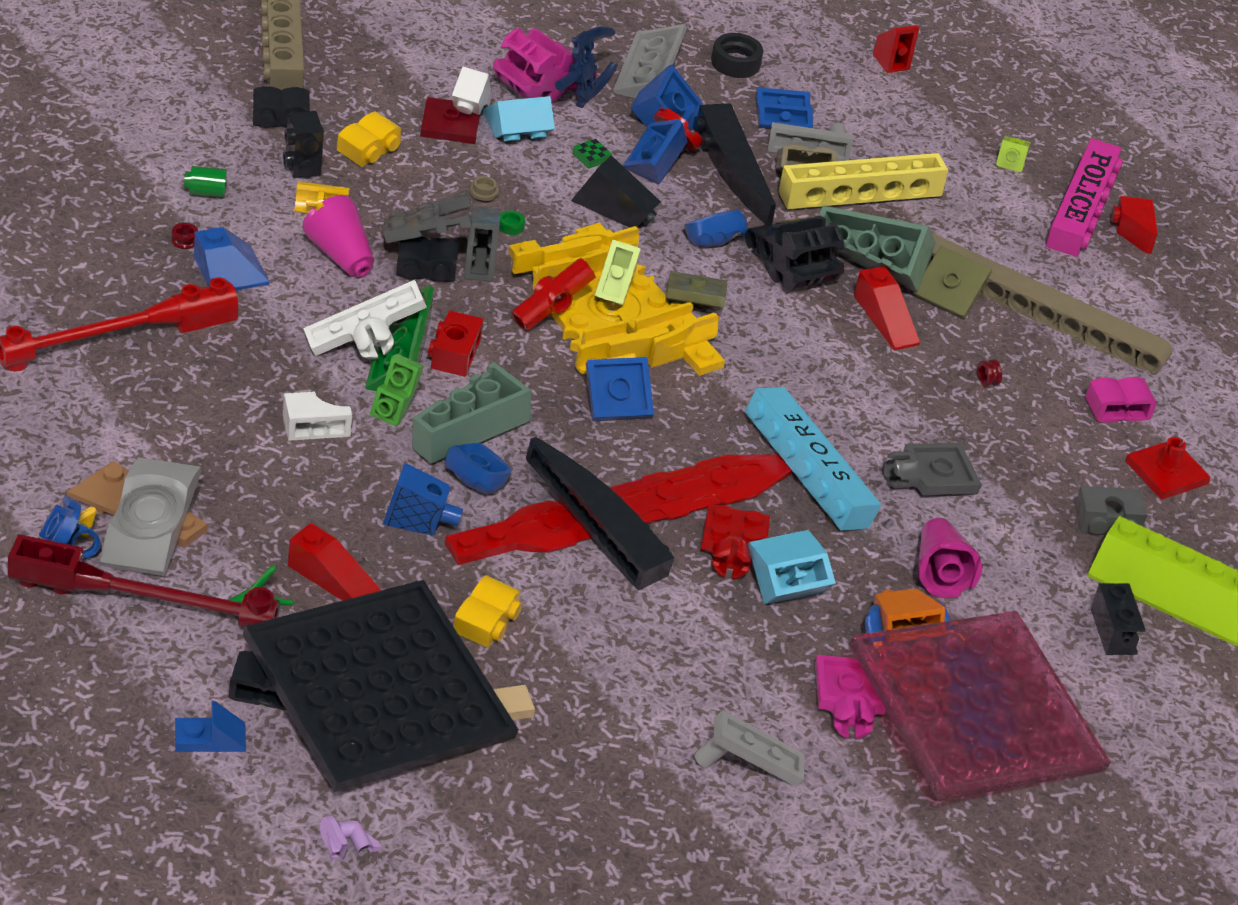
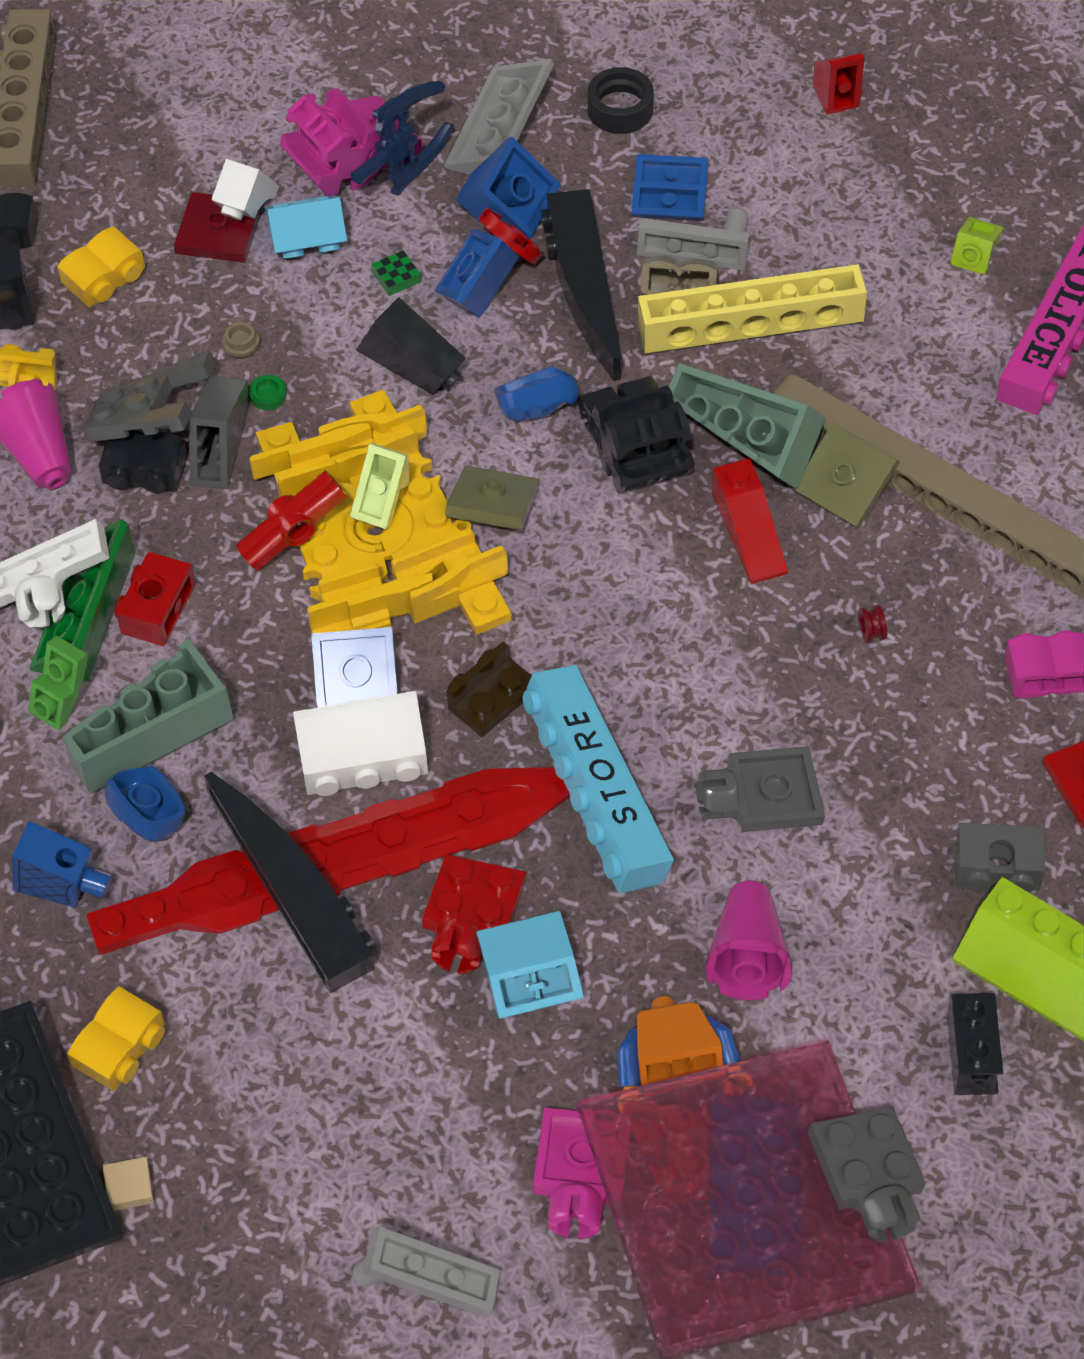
camera: 15 degrees right, 15 degrees up
none -> white slope [293,691,428,796]
none -> dark brown bracket [447,642,532,738]
none -> dark grey plate [807,1107,926,1243]

